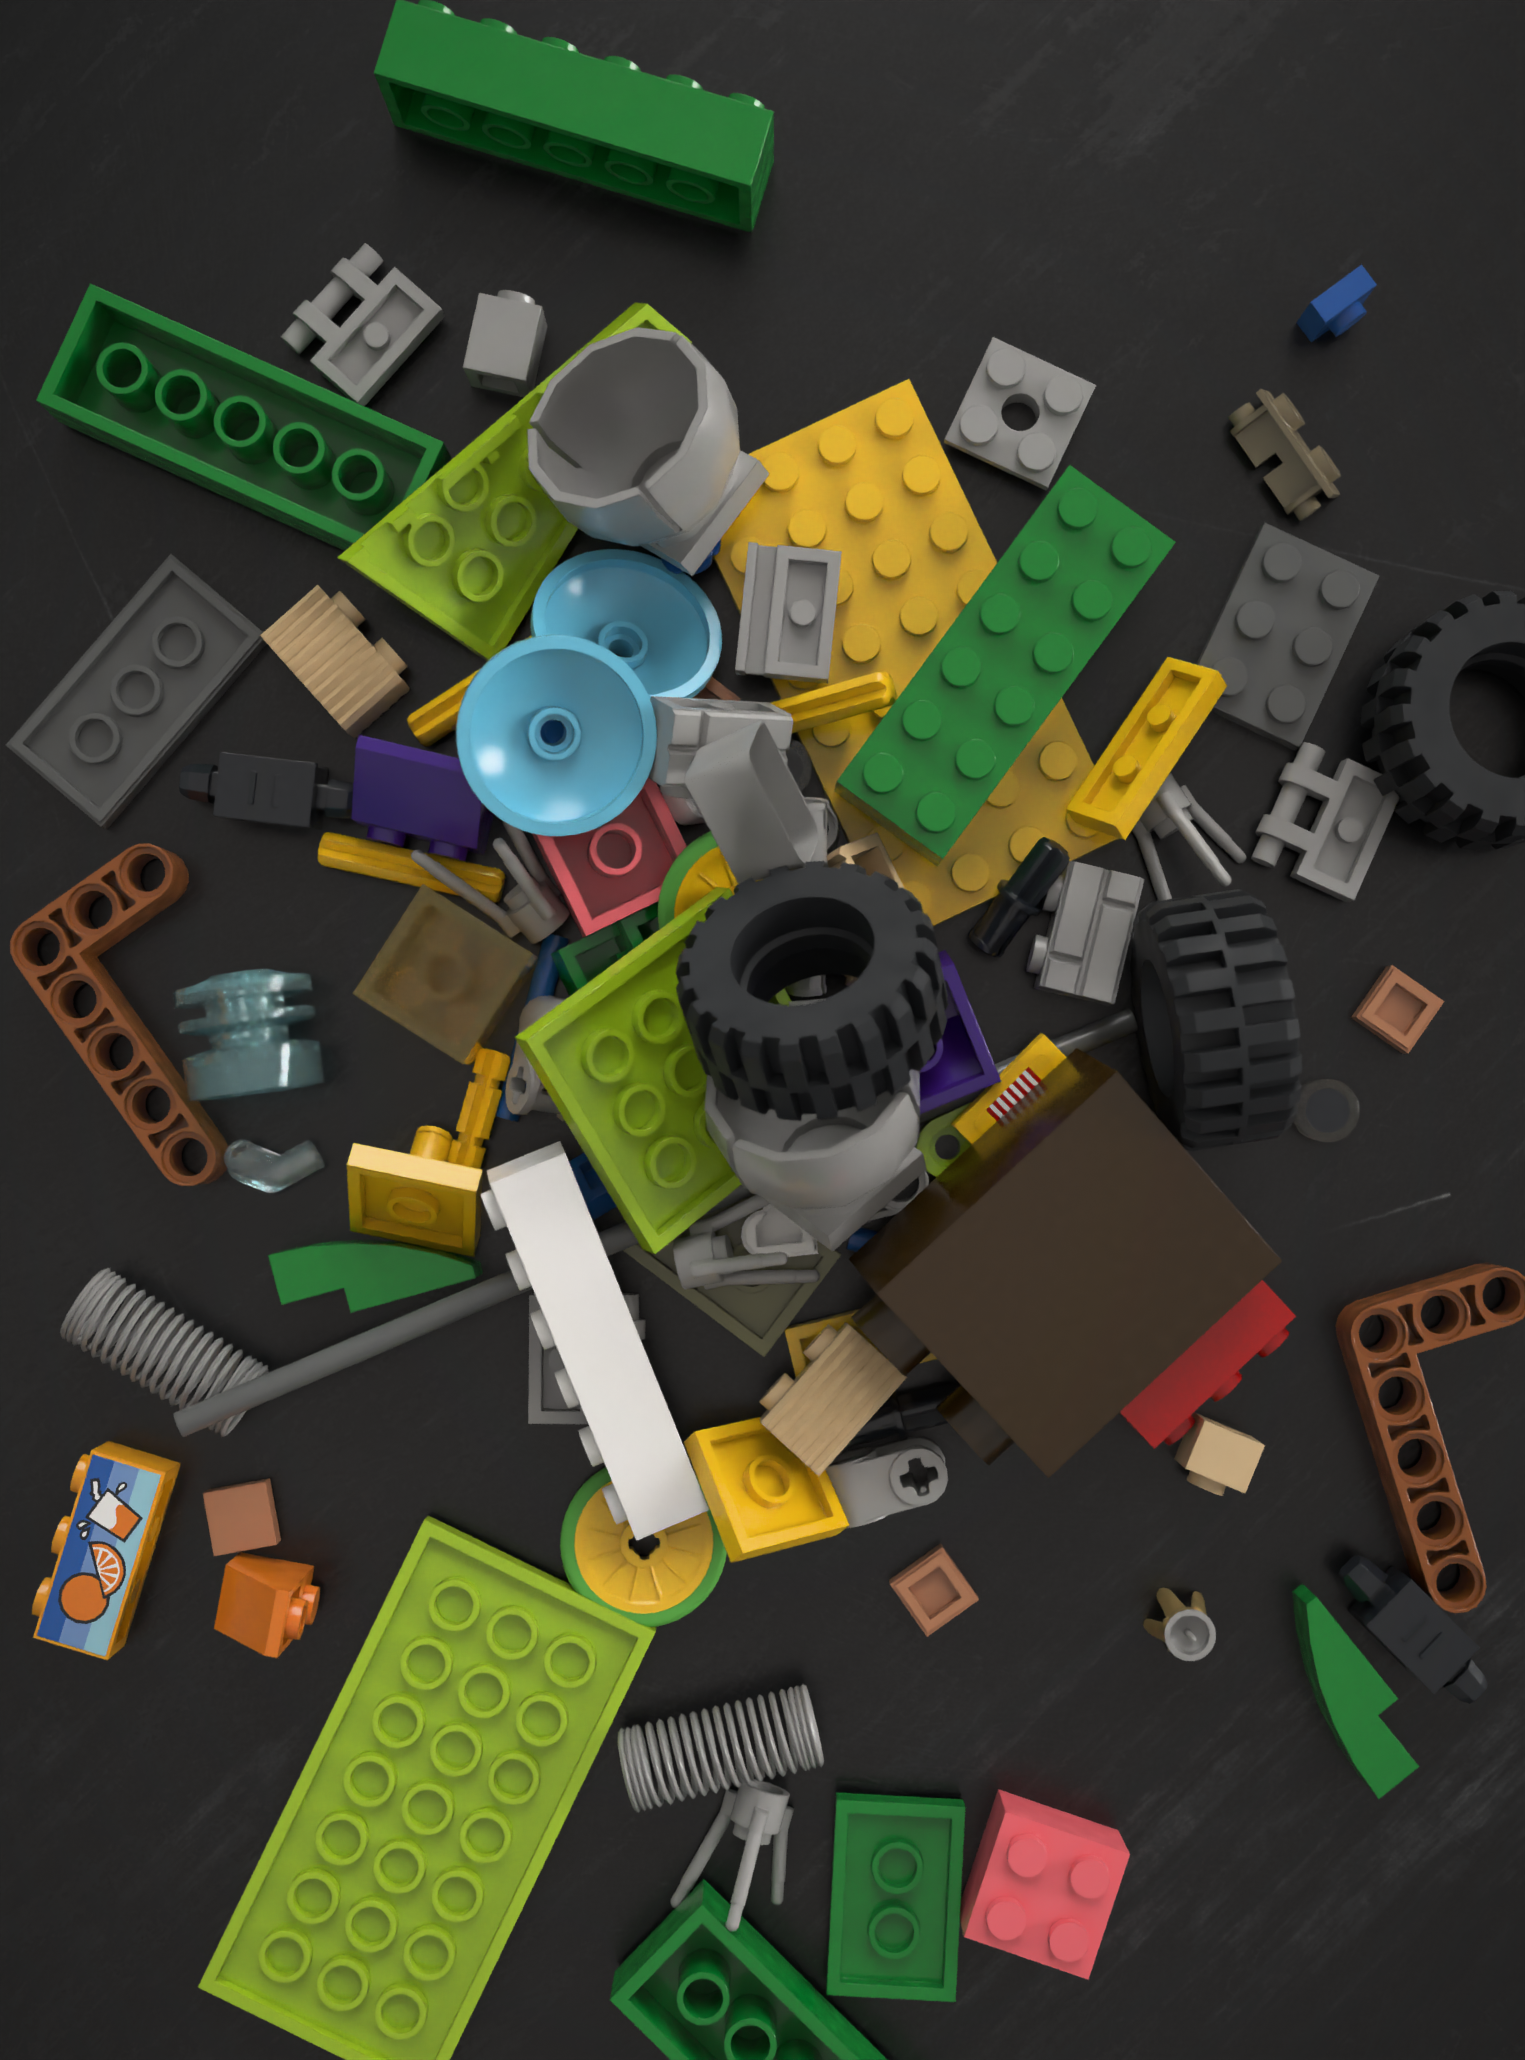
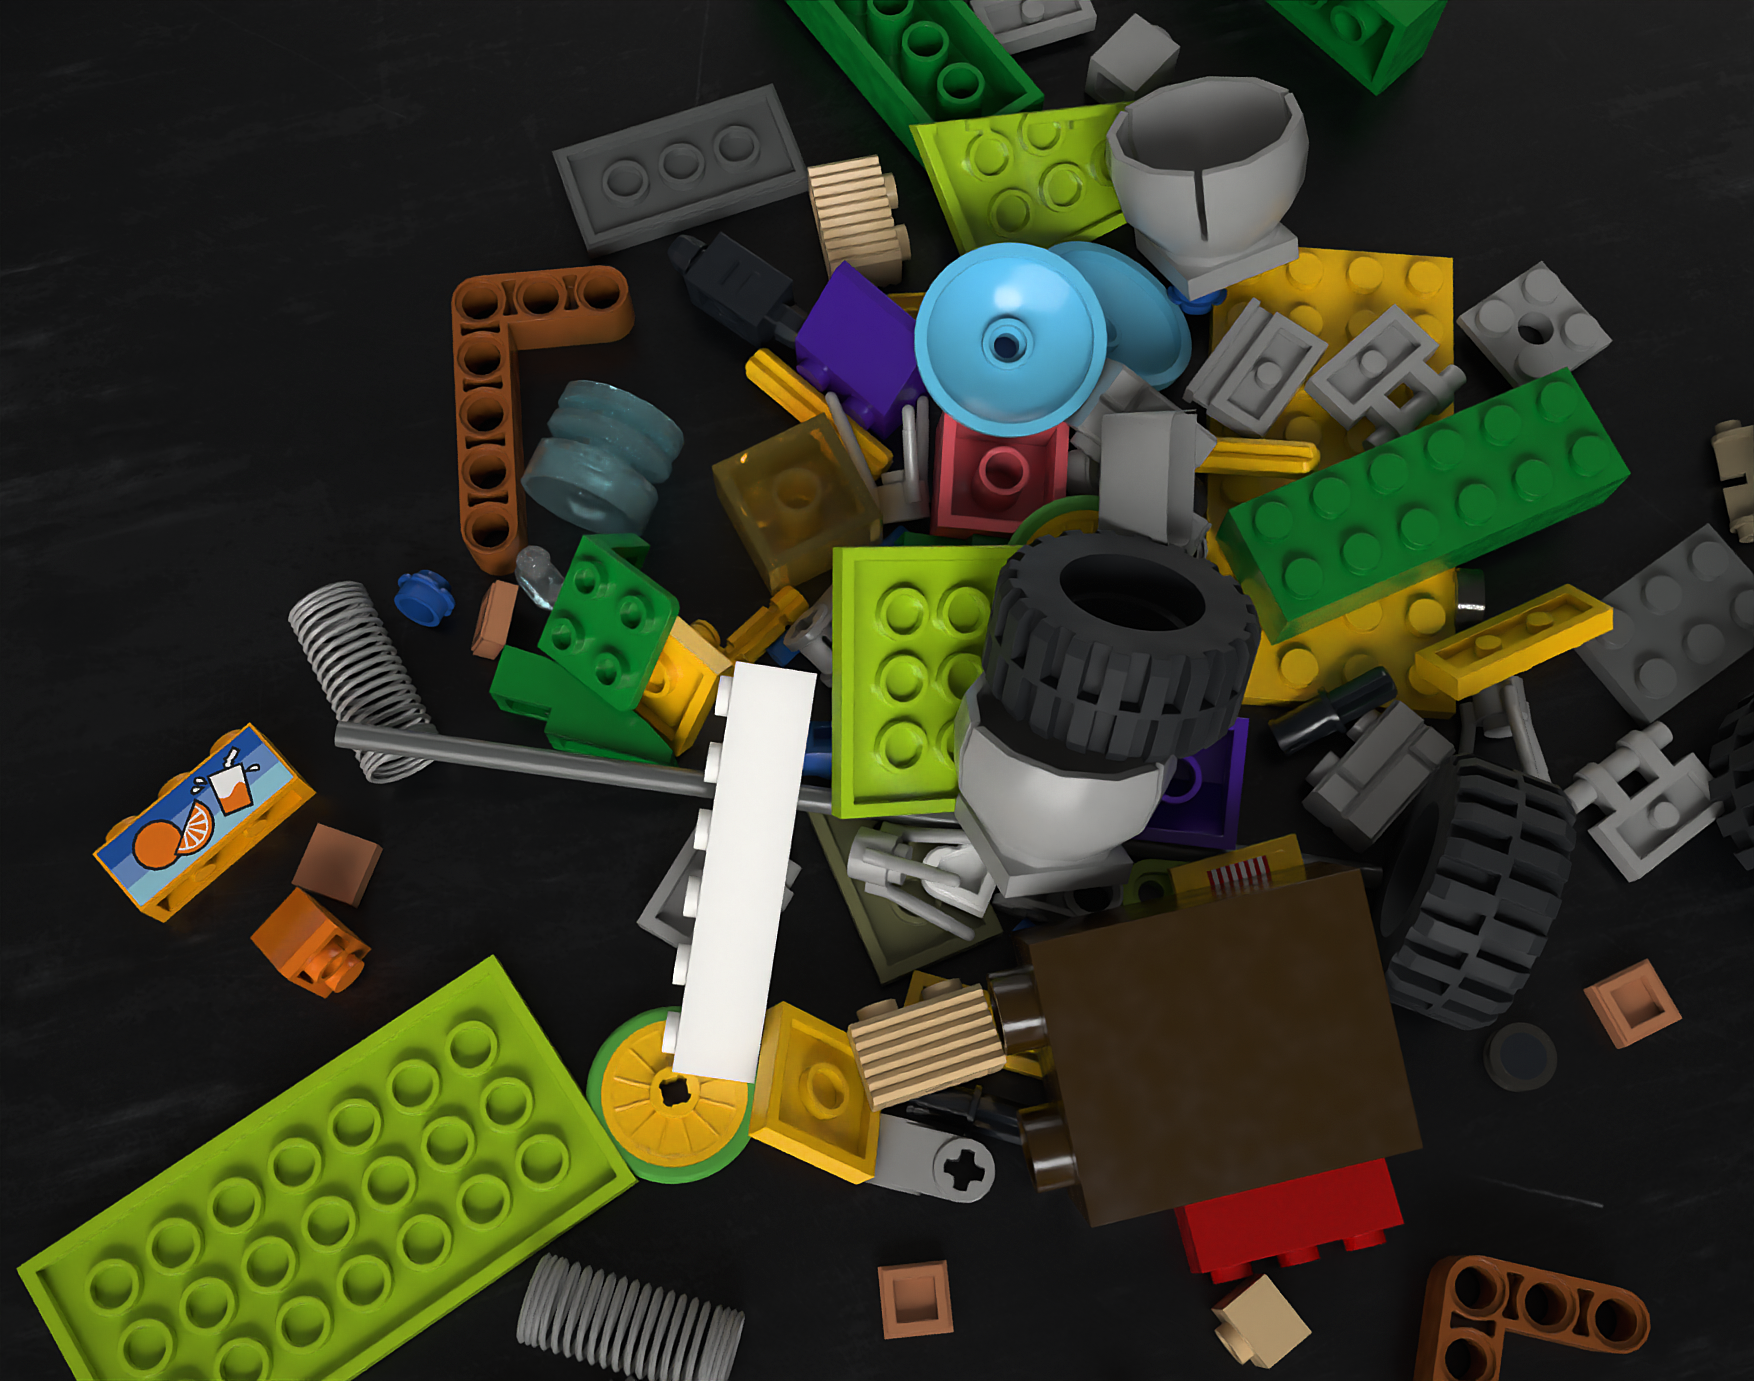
camera: 25 degrees right, 15 degrees down
none -> blue plate [394,570,456,627]
none -> nougat tile [471,580,519,660]
none -> green bracket [537,533,680,711]
none -> light grey plate [1304,304,1466,451]
none -> clear smoke tile [1453,568,1485,630]

